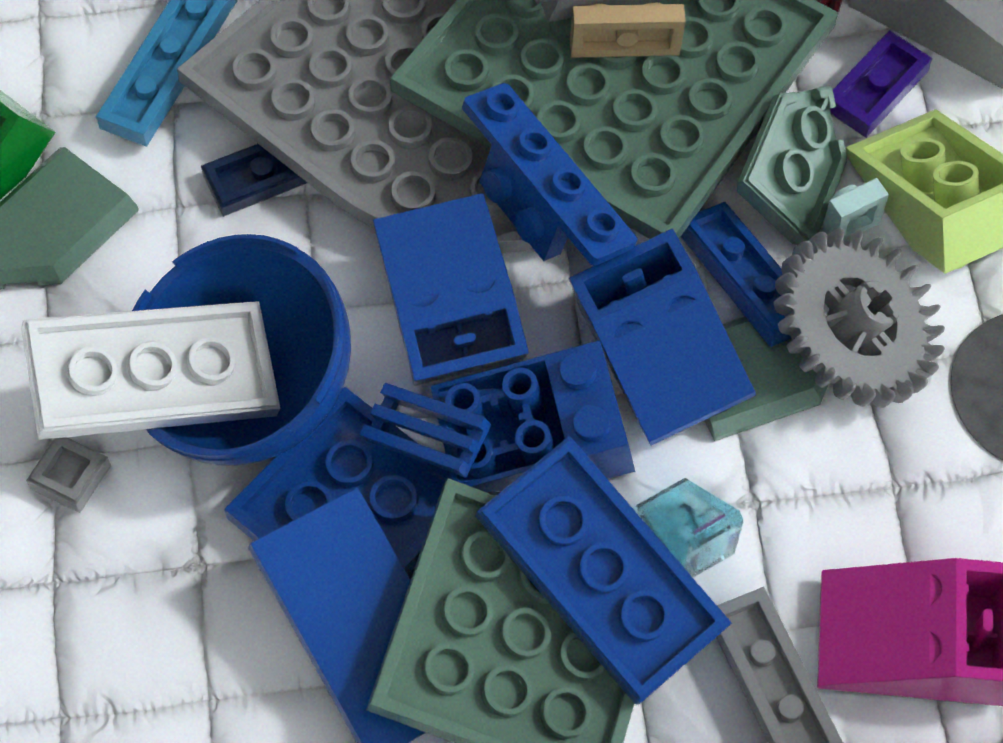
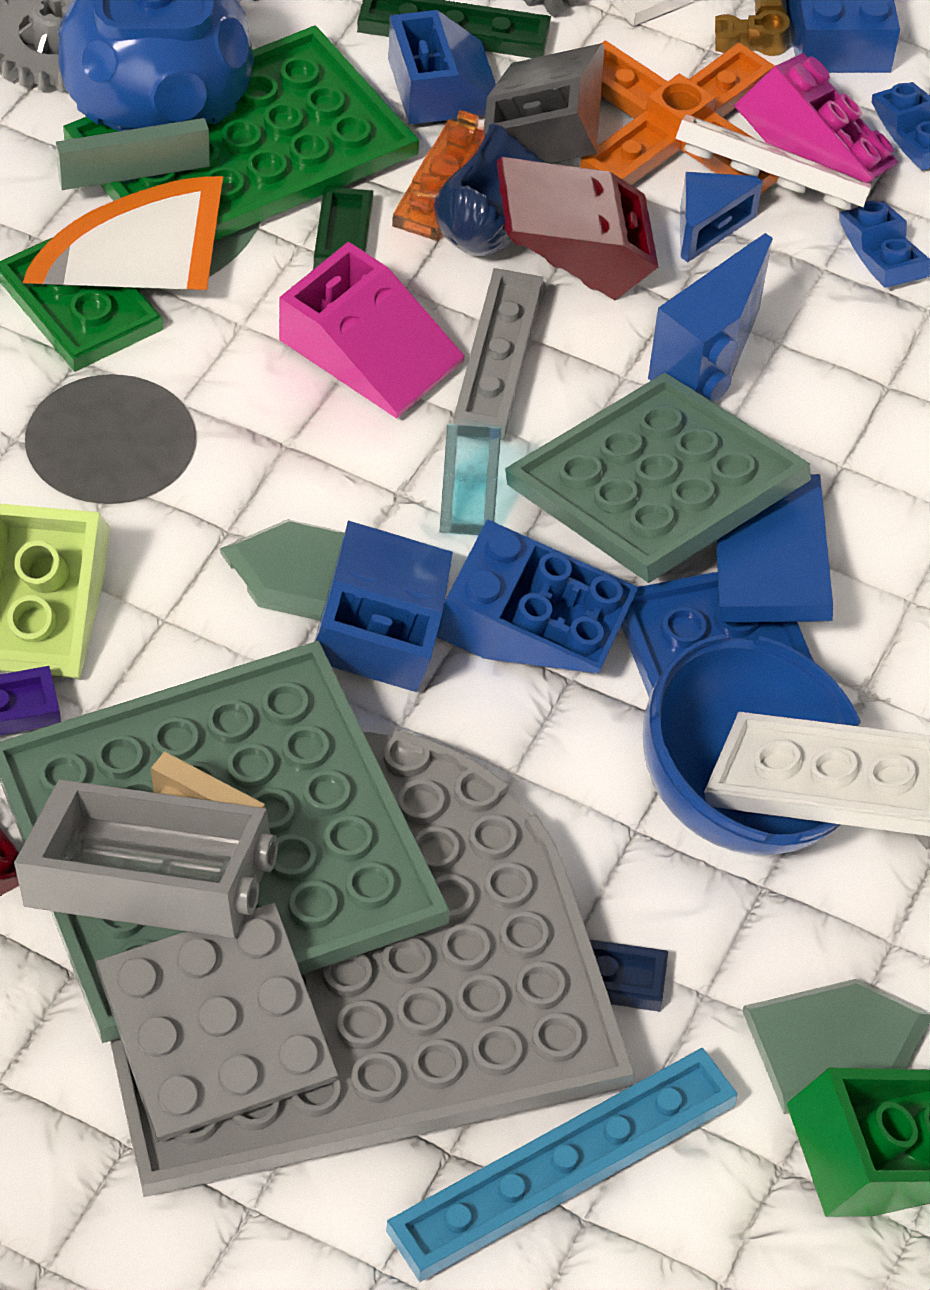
camera: 150 degrees left, 10 degrees down
blue tile [360,382,491,478] -> none
blue slope [373,193,529,386] -> none
blue bracket [462,83,638,266] -> none
blue tile [475,436,732,706] -> none
blue tile [680,201,792,347] -> none
sand green tile [736,86,847,245] -> none
light grey gear [774,228,945,408] -> none
light aqua plate [822,178,889,241] -> none

